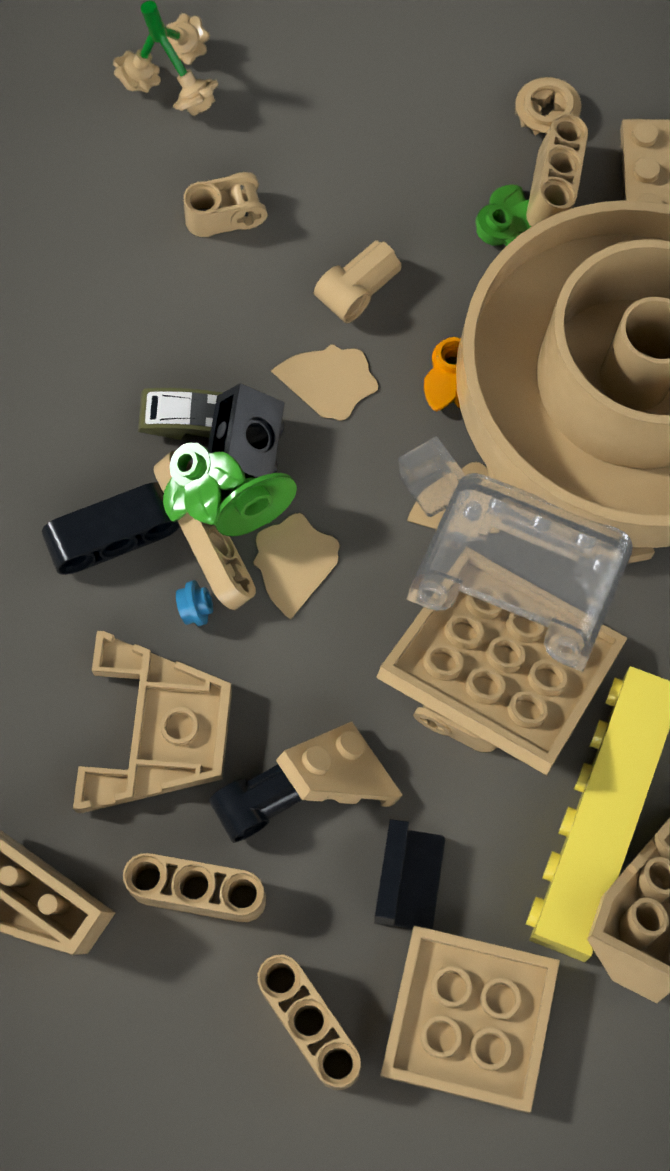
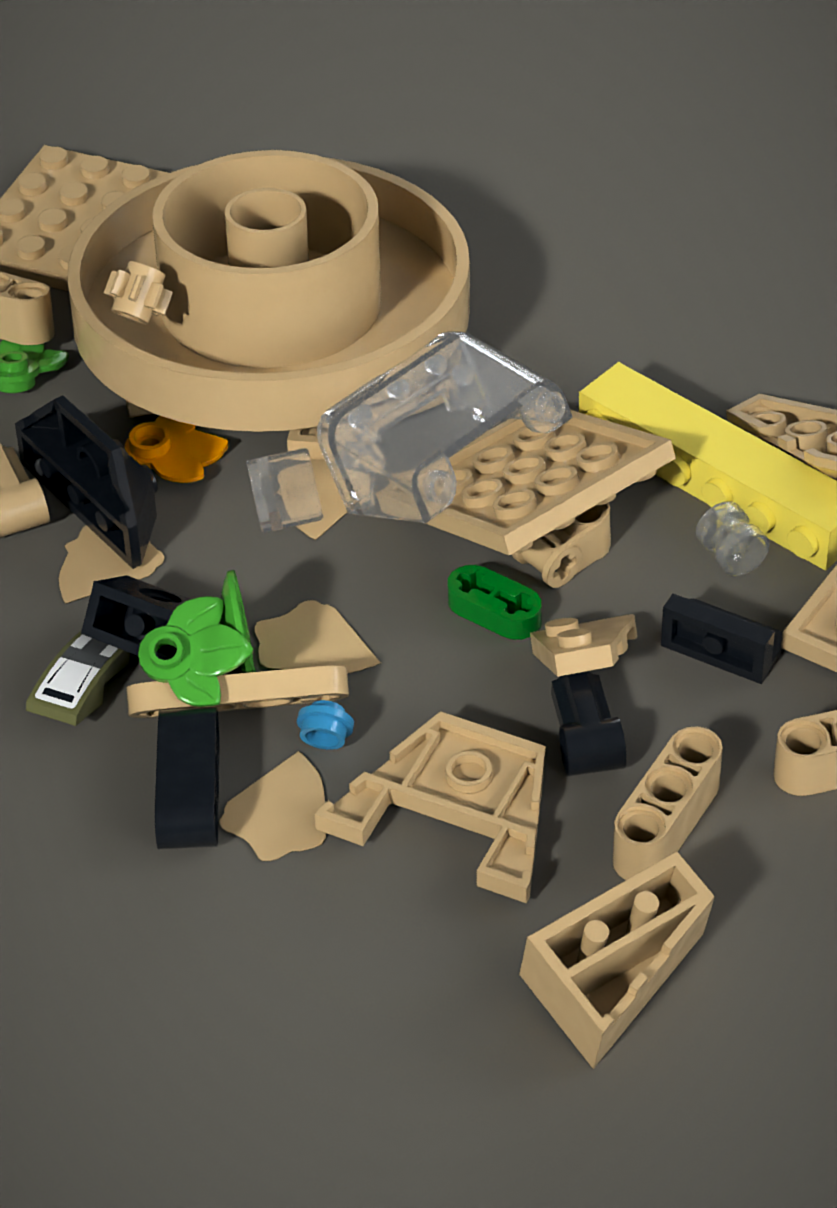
camera: 70 degrees left, 25 degrees down
none -> black wedge [15,395,158,569]
none -> tan gear [104,261,173,324]
none -> tan sticker [220,751,326,861]
none -> green beam [447,565,542,640]
none -> clear wheel [696,501,770,576]

